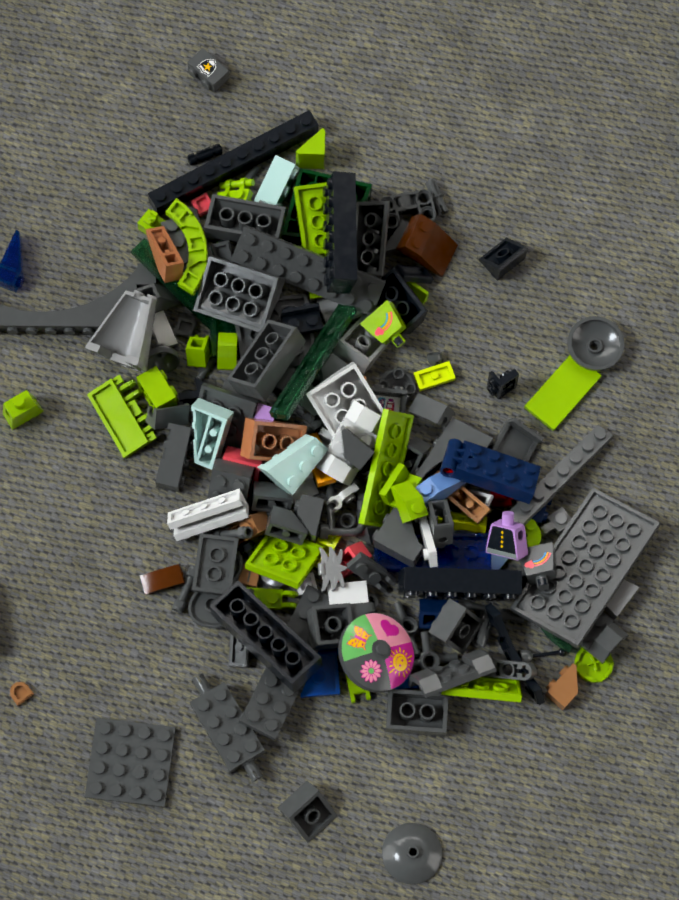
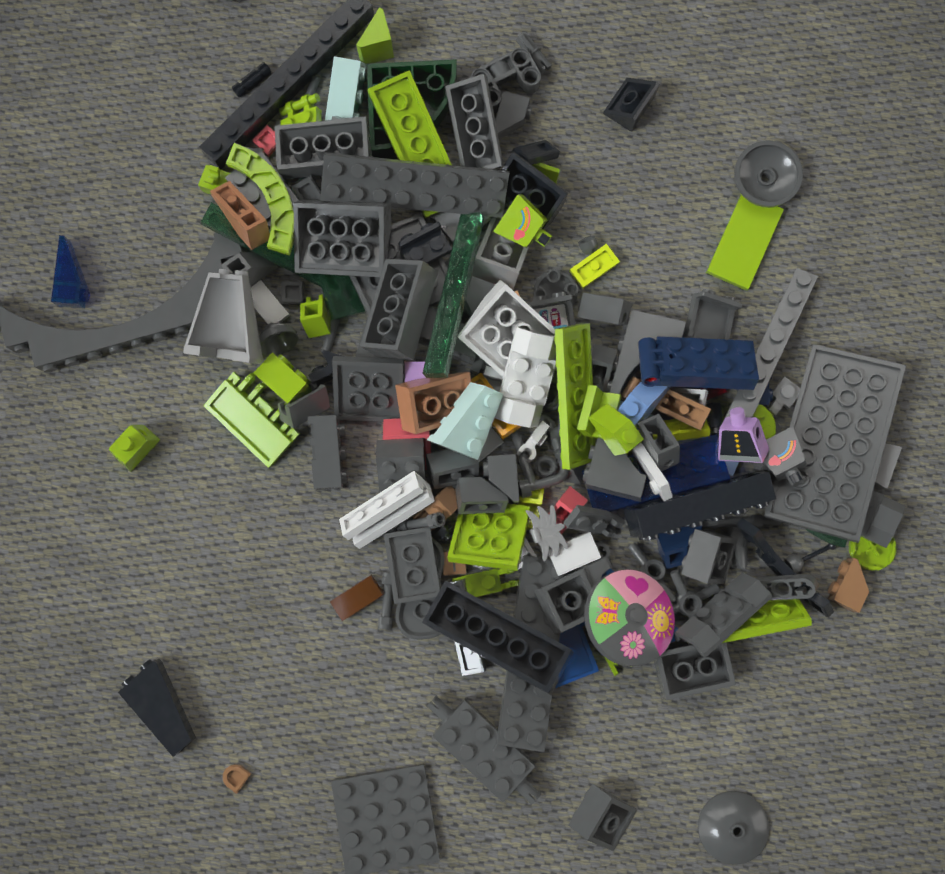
camera: 10 degrees left, 10 degrees up
light aqua wedge [191,398,234,470] -> none
lime slope [217,332,237,371] -> none
black brick [323,171,357,294] -> none
dark grey slope [341,425,374,470] -> none
reddish brown slope [396,214,458,277] -> none
black bracket [487,368,519,400] -> none

